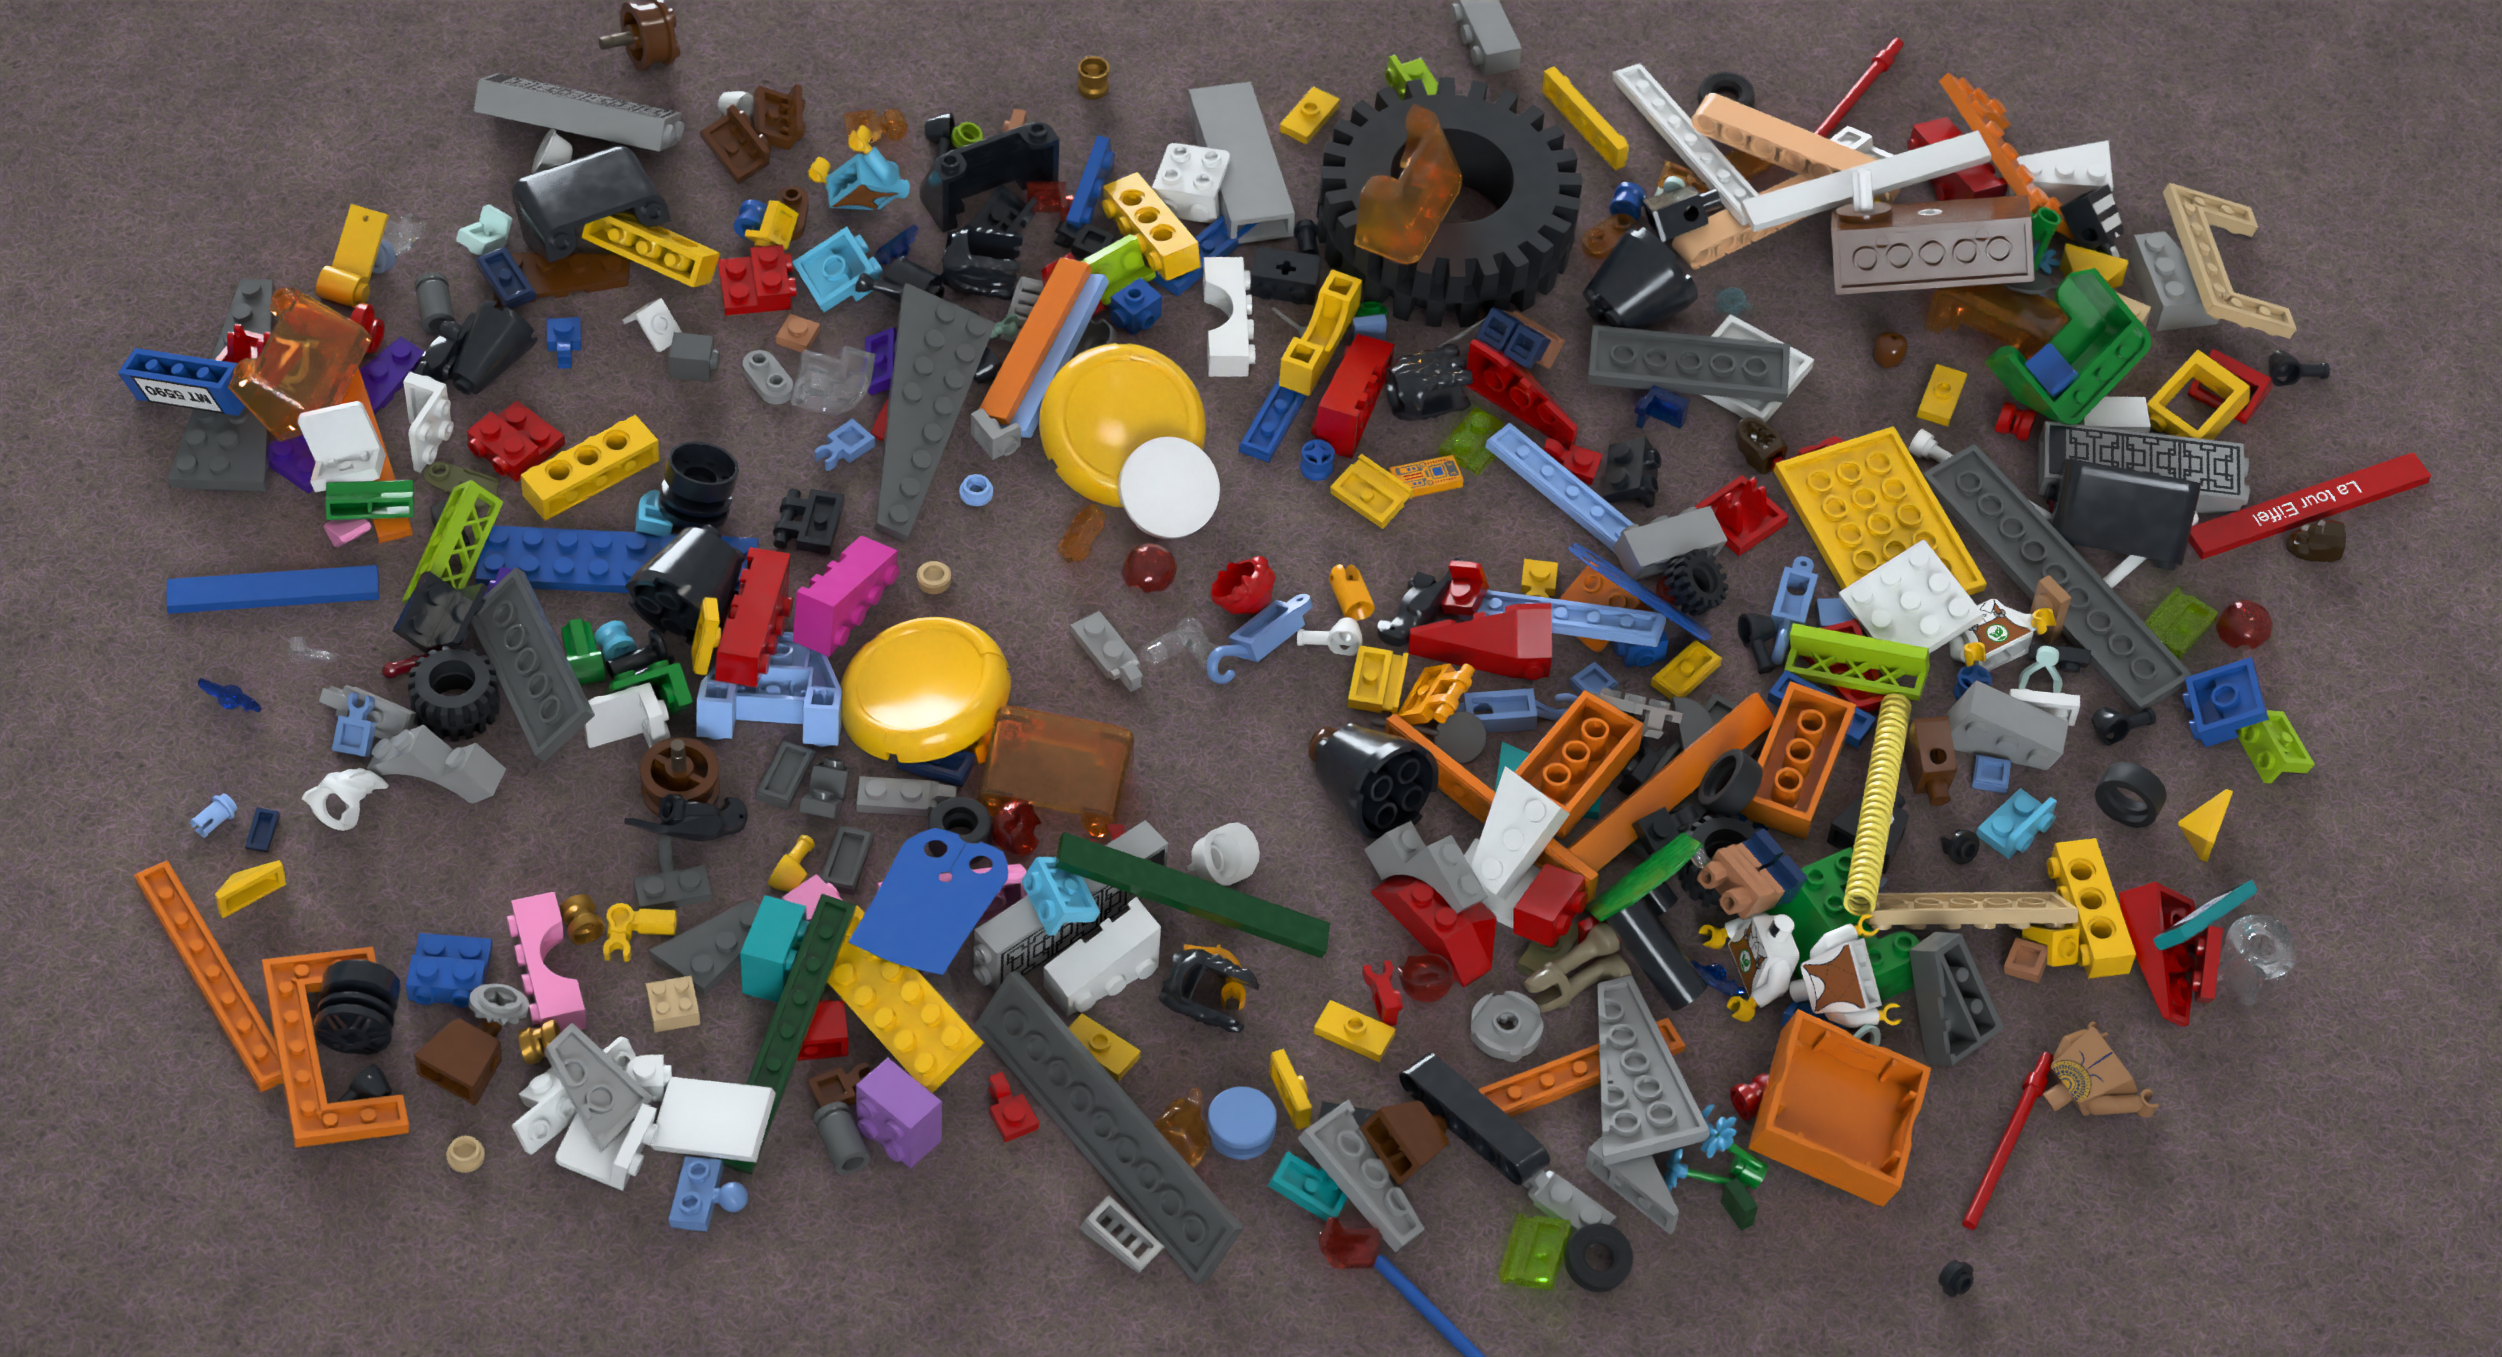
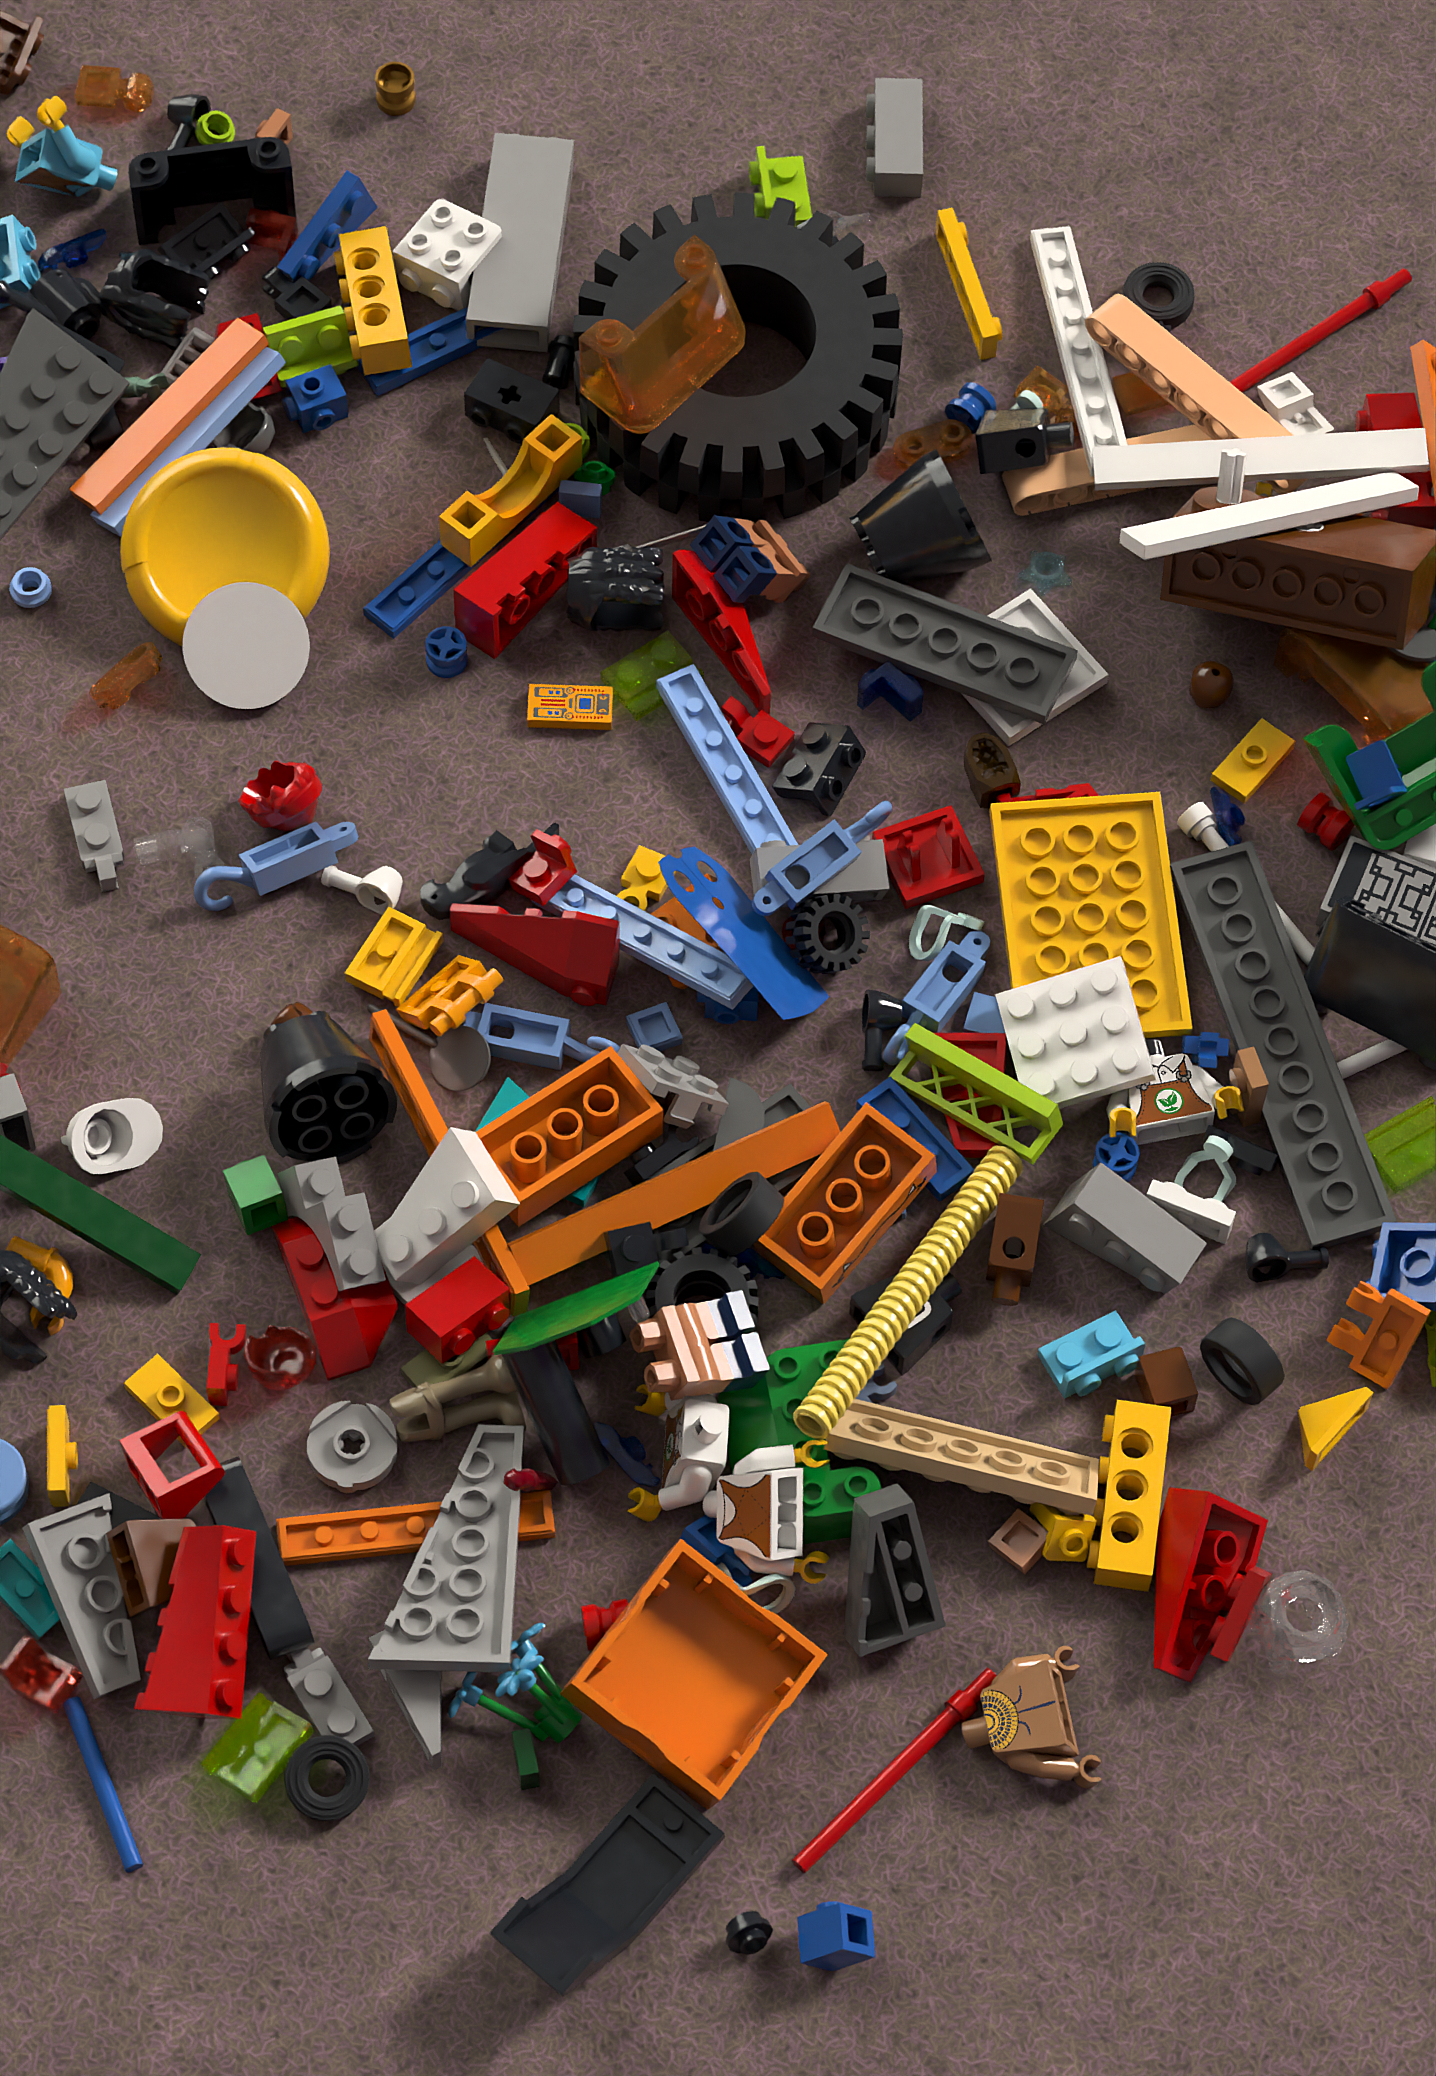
camera: 20 degrees right, 10 degrees up
light grey bracket [971,408,1021,460] -> none
clear red hair [1121,543,1177,593] -> none
white arch [1203,257,1255,377] -> none
yellow plate [1279,86,1340,145] -> none
light orange piece [1329,564,1375,621] -> none
yellow plate [1330,453,1414,529] -> none
yellow plate [1651,639,1722,701] -> none
black plate [1940,829,1980,865] -> none
medium blue tile [1971,754,2011,794] -> none
teal tile [2153,880,2258,951] -> none
none -> red tile [119,1411,225,1519]
none -> red wedge [134,1525,256,1719]
none -> brick [222,1155,289,1235]
none -> black windscreen [489,1773,725,1997]
none -> dark red piece [503,1468,558,1491]
none -> medium blue piece [752,800,892,916]
none -> blue brick [797,1901,875,1971]
none -> light aqua piece [909,905,984,962]
none -> white tile [1120,471,1419,560]
none -> reddish brown panel [1135,1347,1198,1417]
none -> blue plate [1181,1032,1229,1068]
none -> clear blue piece [1210,786,1245,847]
none -> orange plate [1326,1281,1431,1390]

